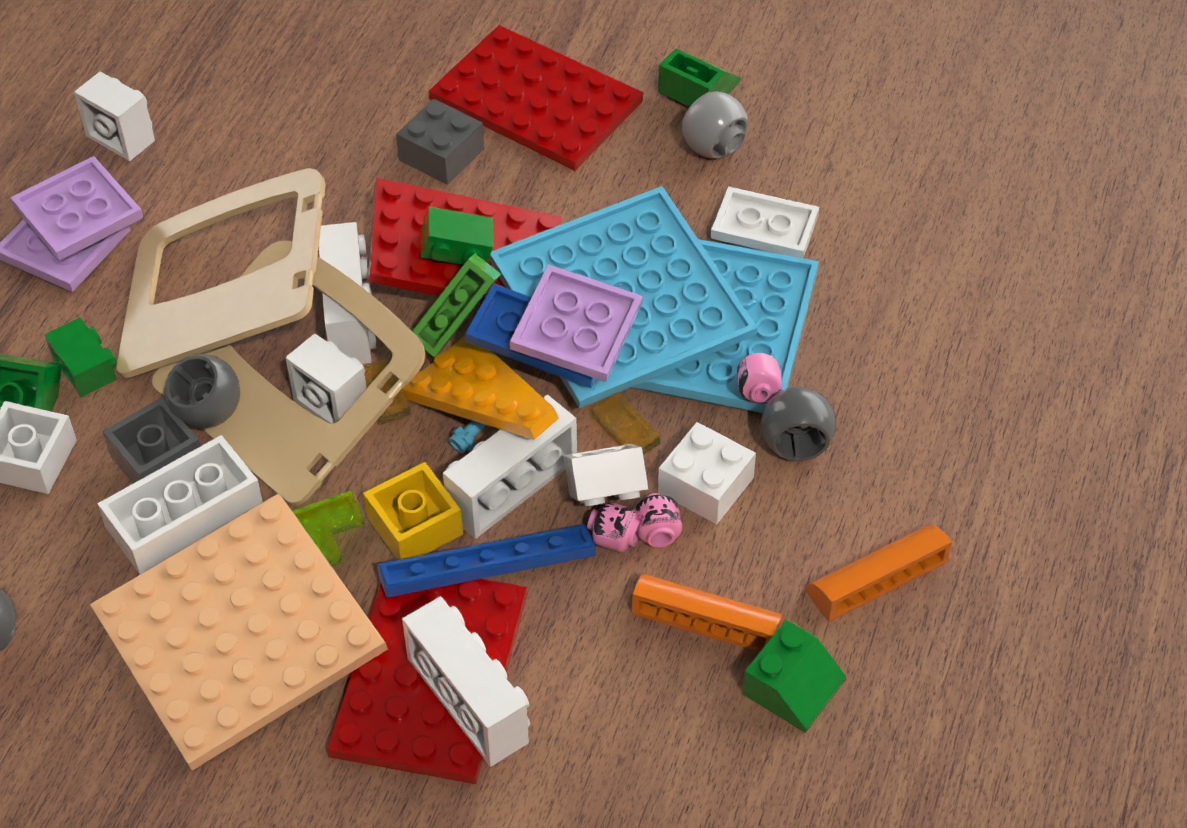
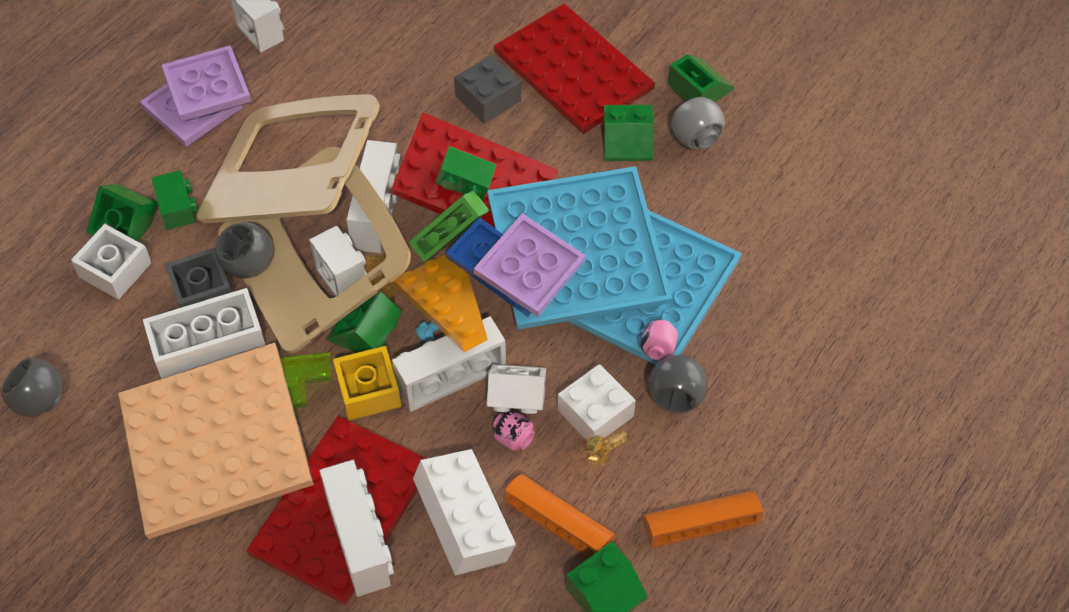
camera: 15 degrees right, 5 degrees up
blue tile [377,524,596,597] -> none
clear yellow plate [592,393,660,454] -> none
bright pink head [634,493,682,548] -> none
white plate [711,186,819,258] -> none
none -> green slope [326,292,402,353]
none -> white brick [413,449,516,575]
none -> clear yellow bar [585,430,629,465]
none -> green slope [603,105,654,161]

